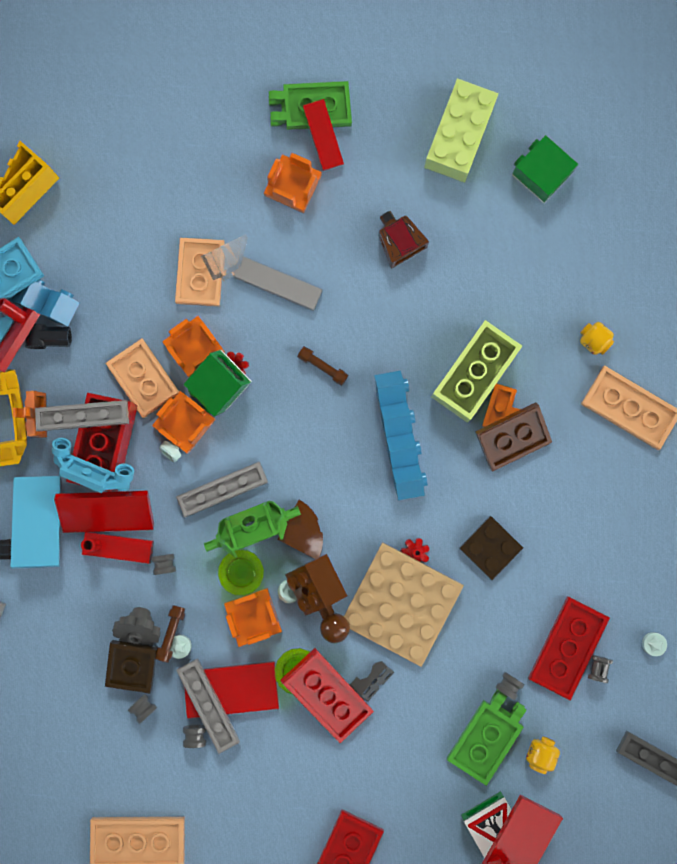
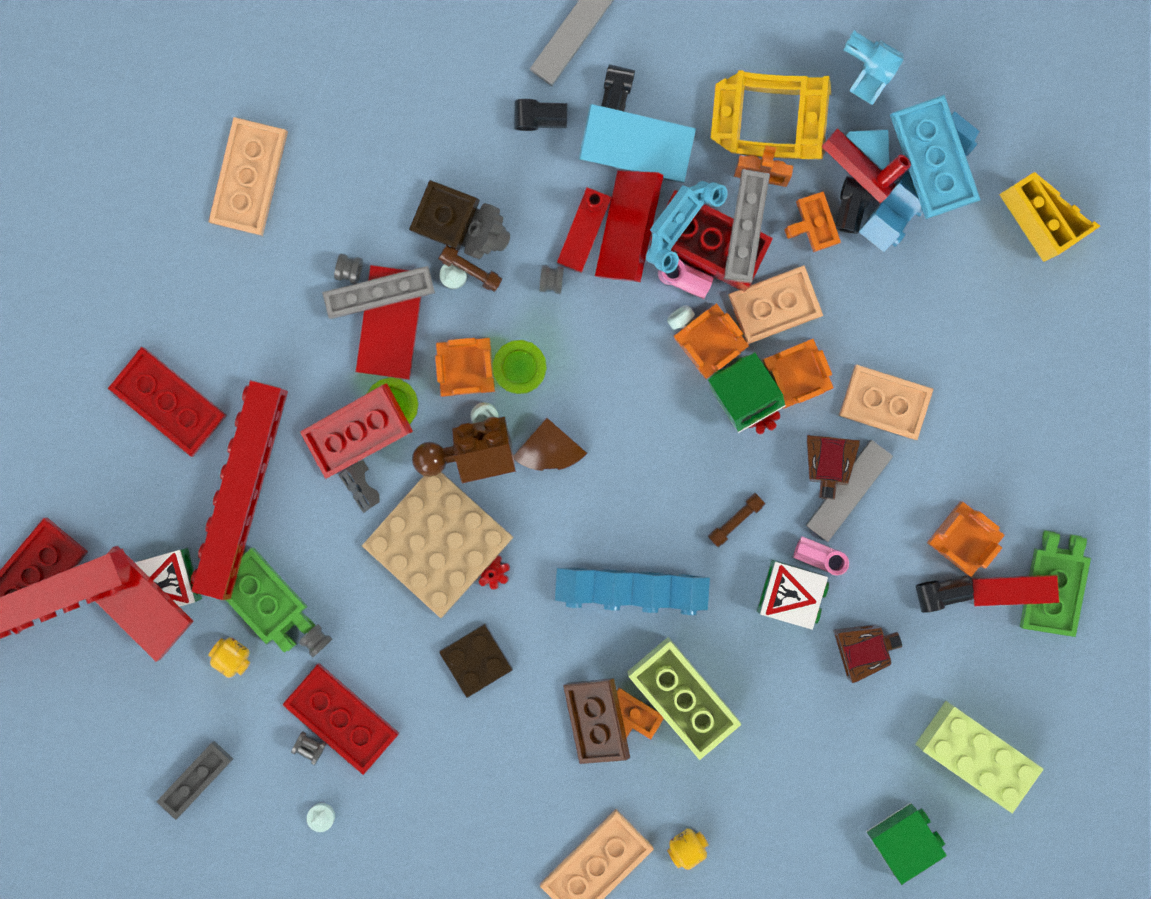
camera: 105 degrees right, 5 degrees up
dark grey wheel [128,694,157,724] -> none
light grey tile [176,462,268,518] -> none
clear slope [201,234,248,281] -> none
bright green plate [204,501,301,558] -> none
none -> red brick [191,380,288,600]
none -> black piece [514,99,567,131]
none -> bright pink piece [658,260,714,299]
none -> piece [757,559,829,630]
none -> orange plate [784,191,841,253]
none -> bright pink piece [793,536,849,576]
none -> torso [807,435,860,500]
none -> black piece [915,576,974,613]

